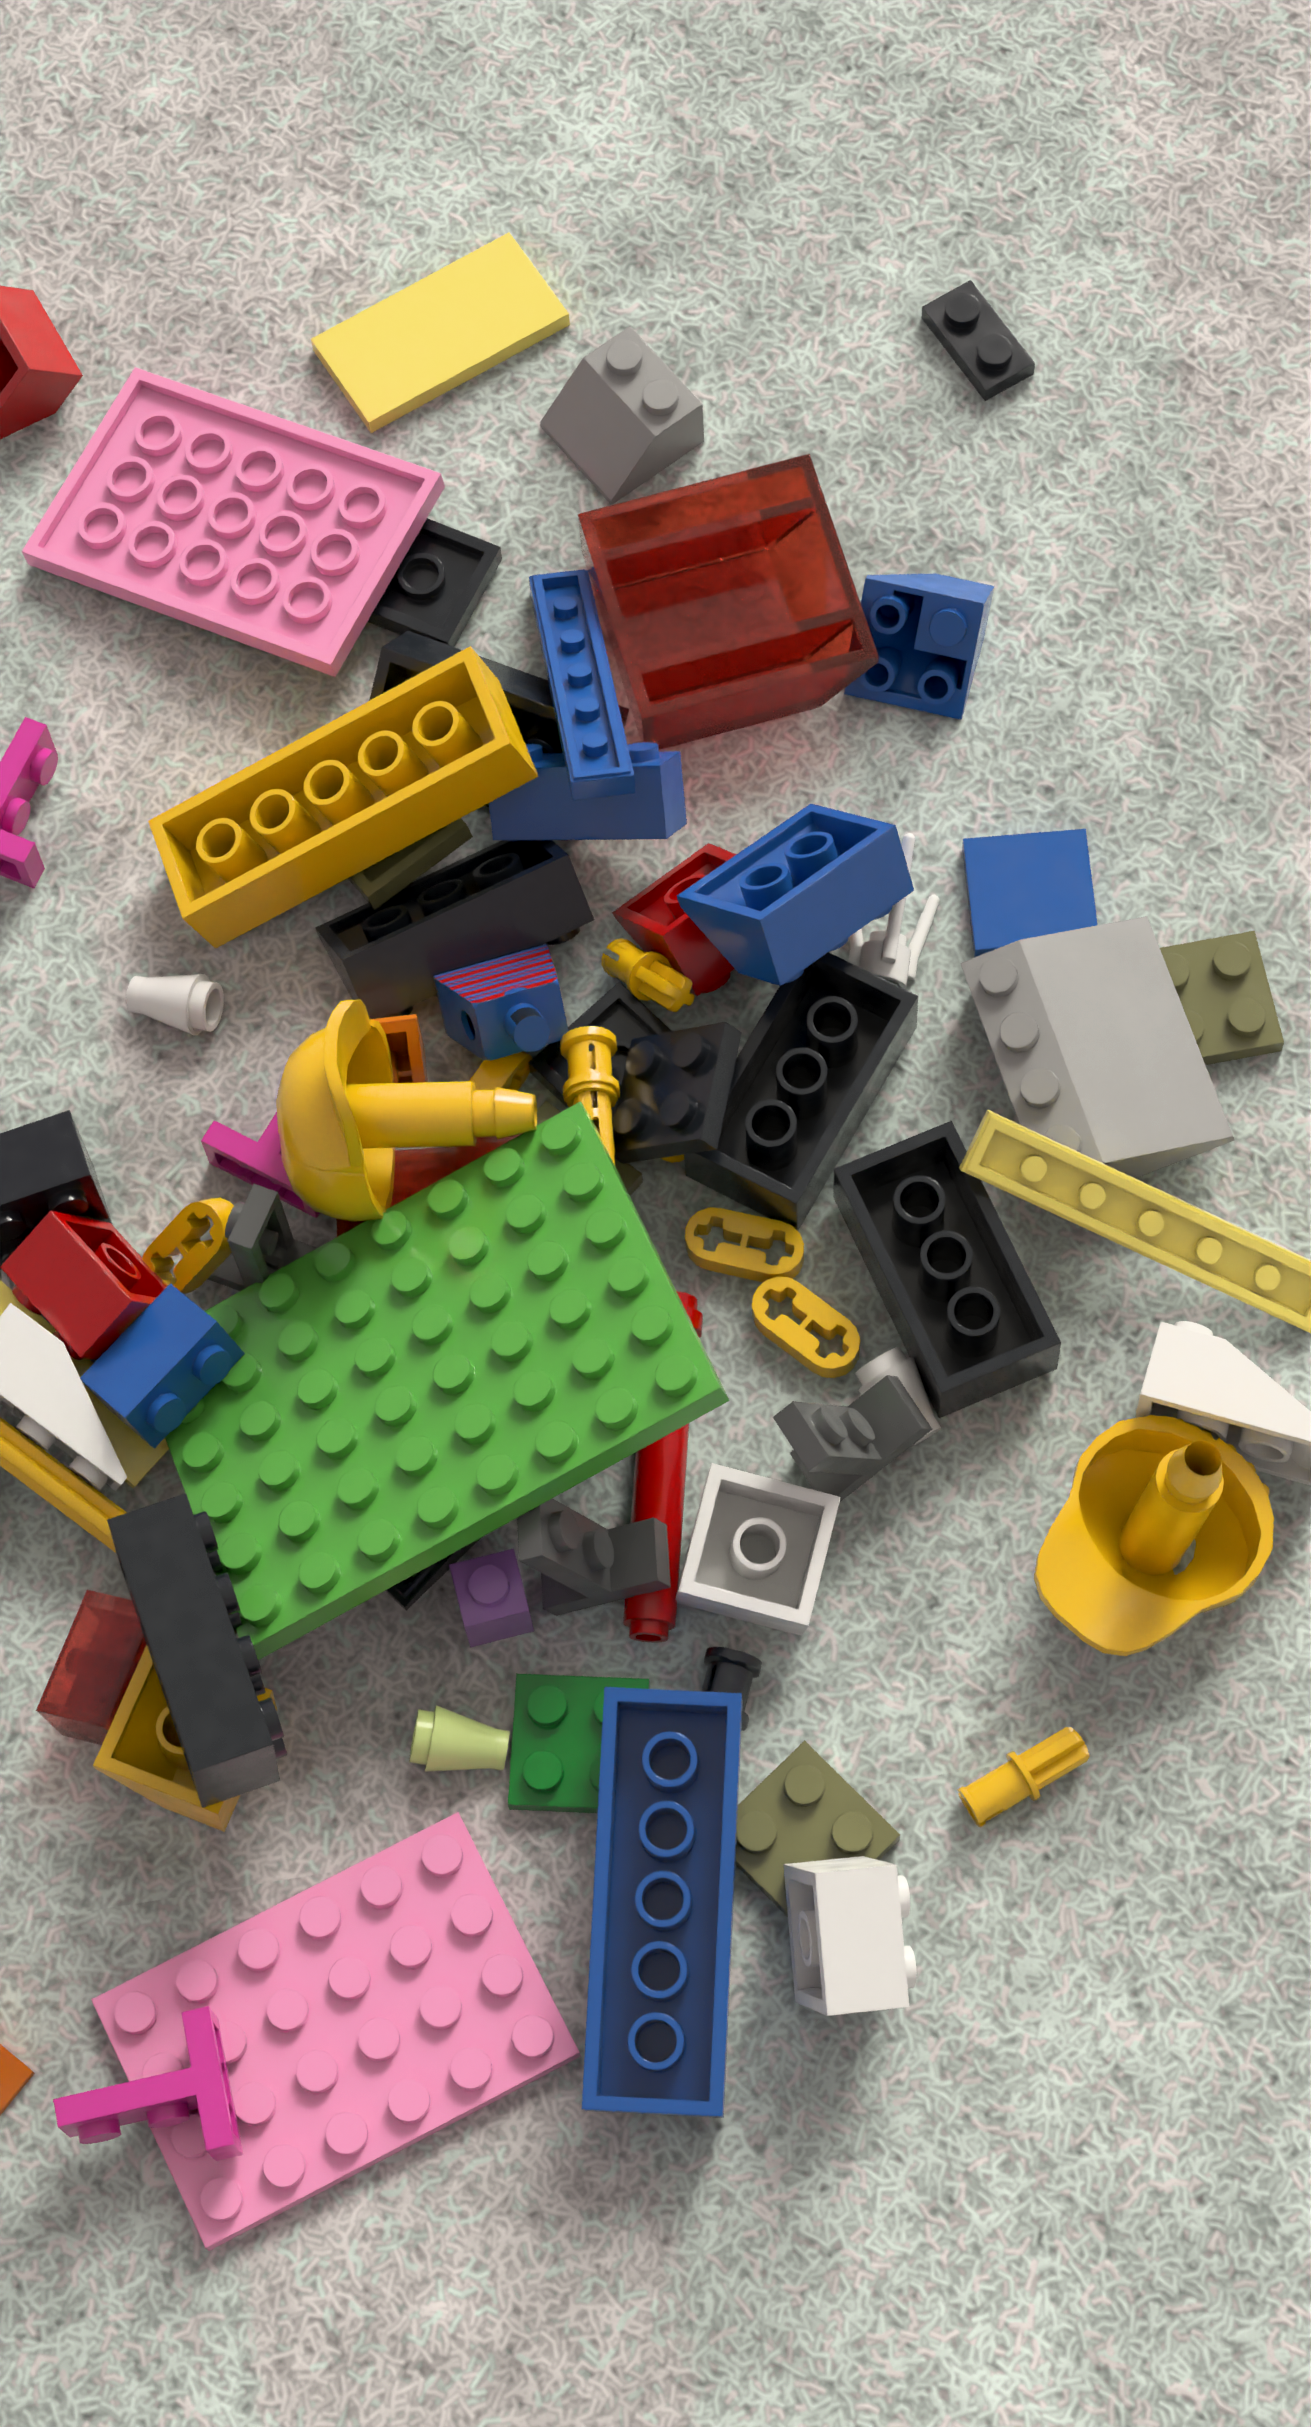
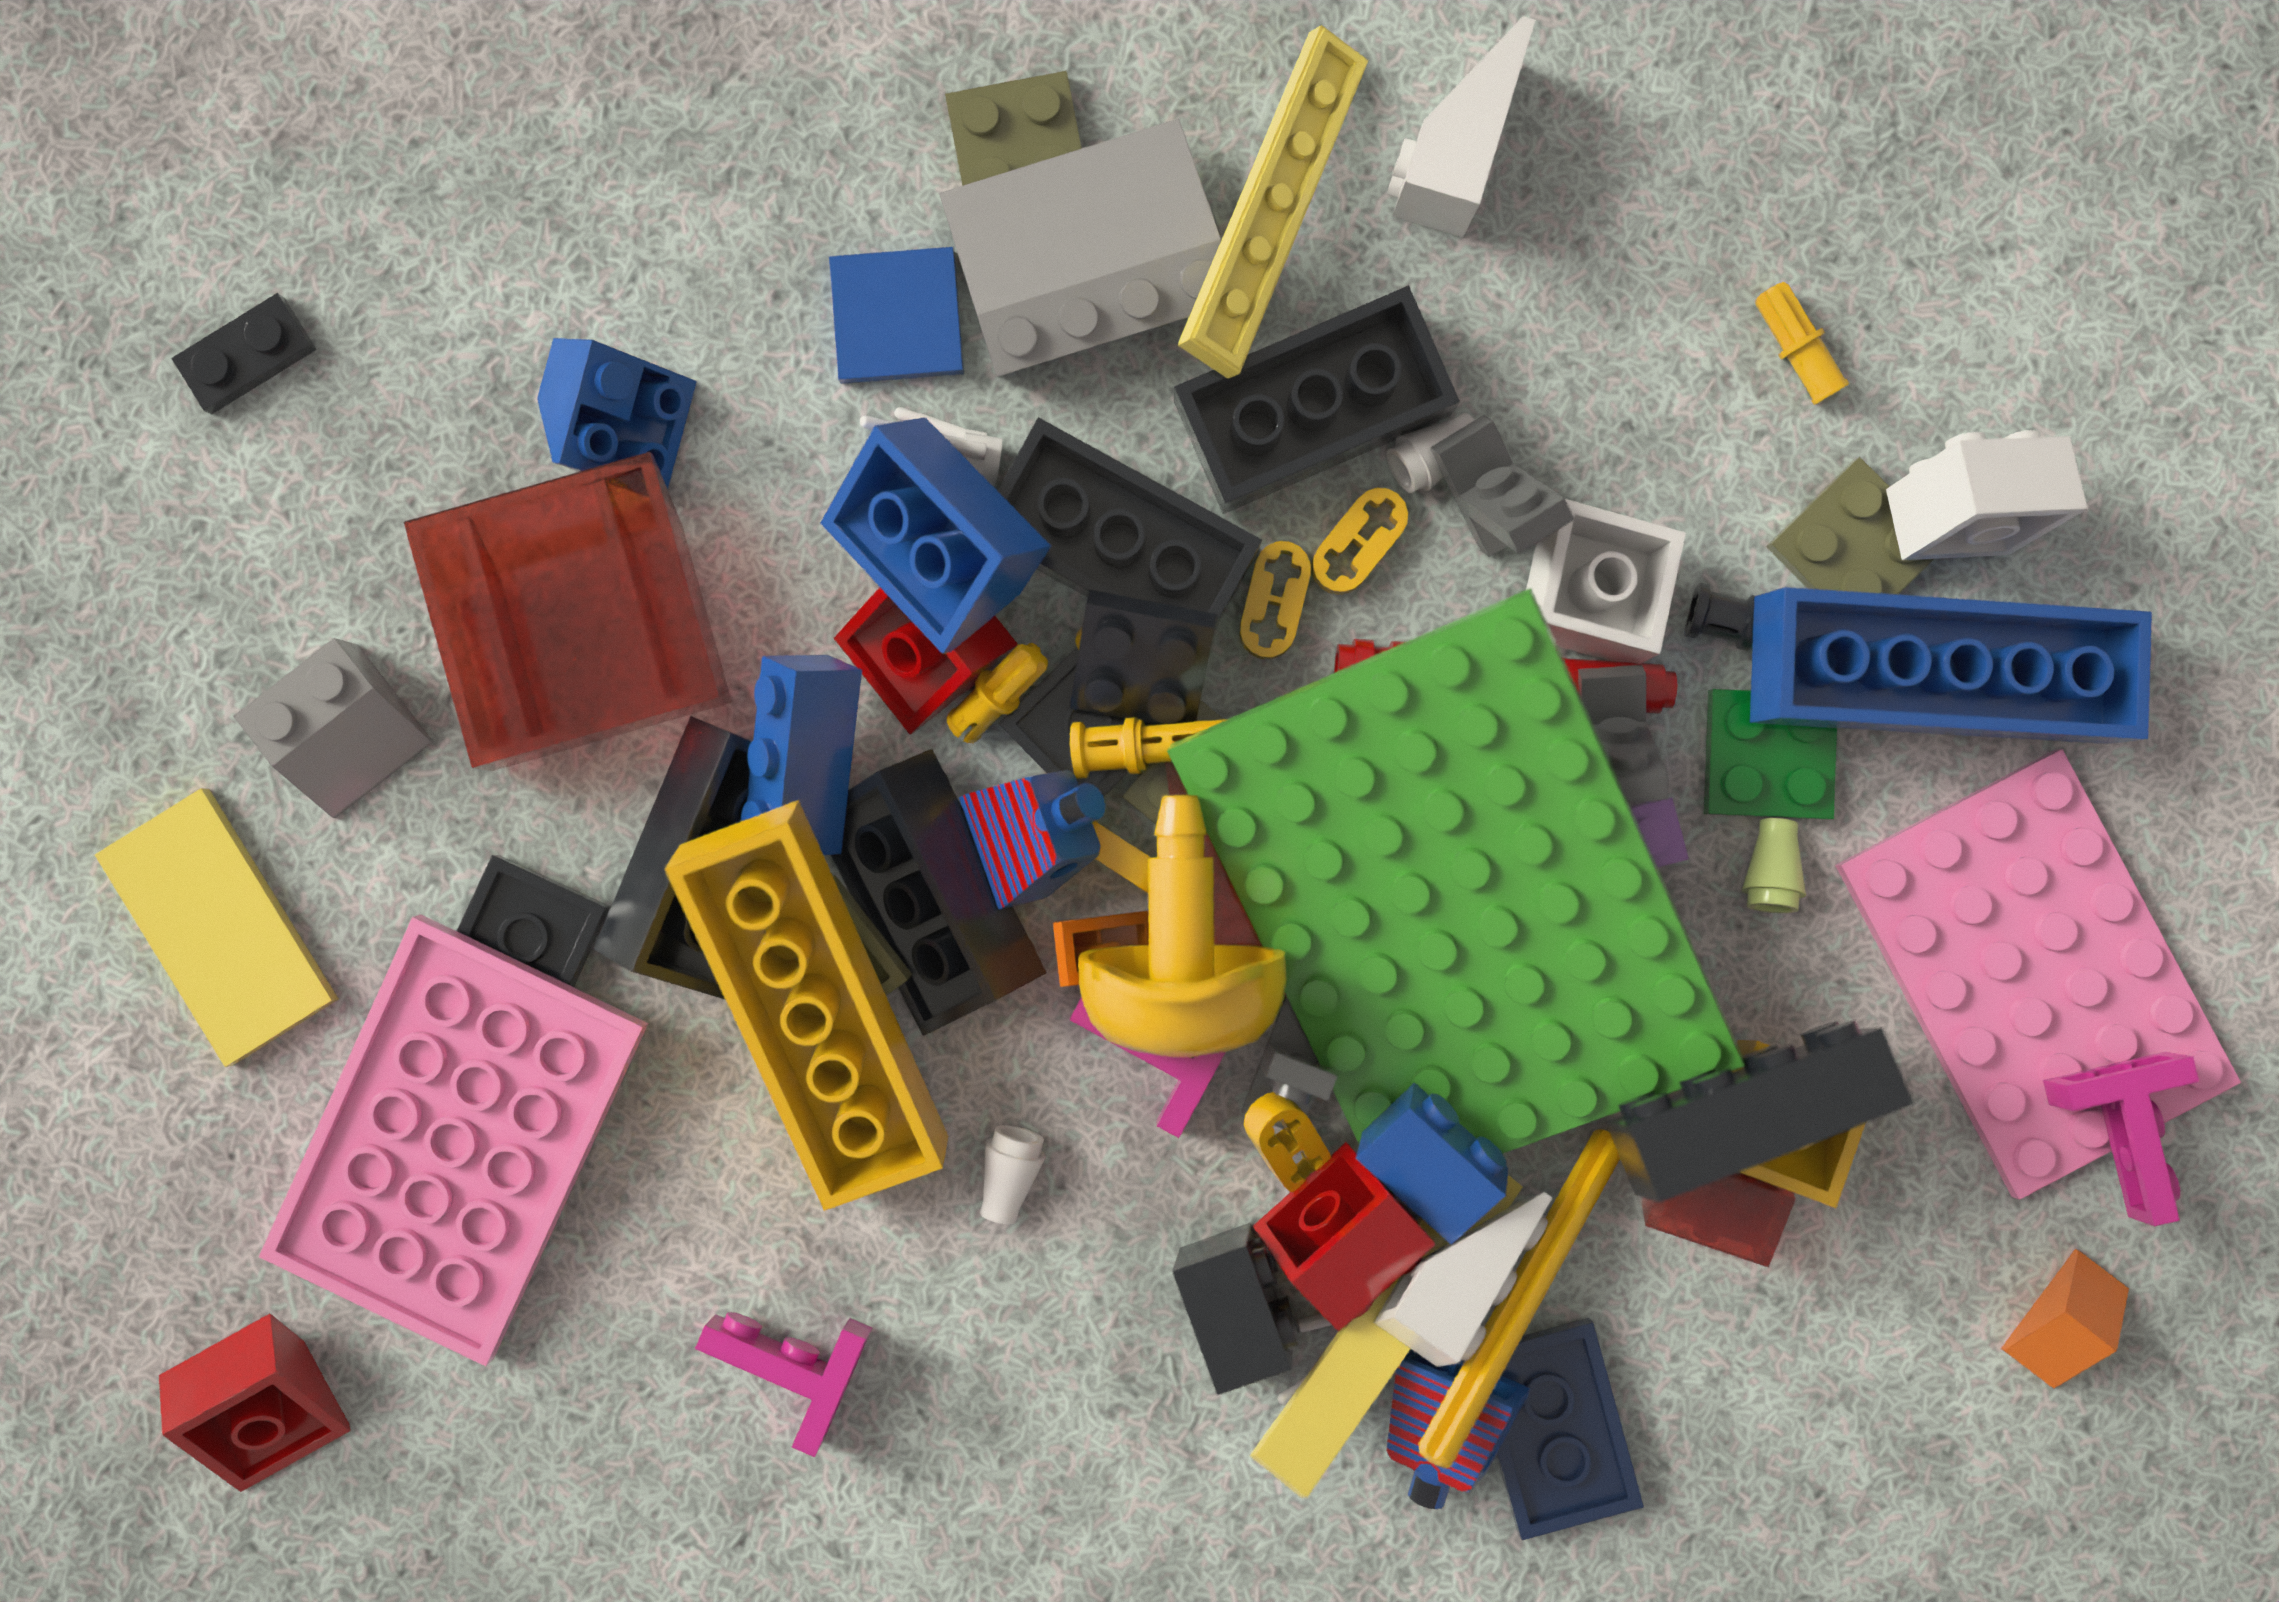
camera: 90 degrees left, 20 degrees up
blue tile [529,569,635,801] -> none
yellow piece [1034,1415,1274,1656] -> none

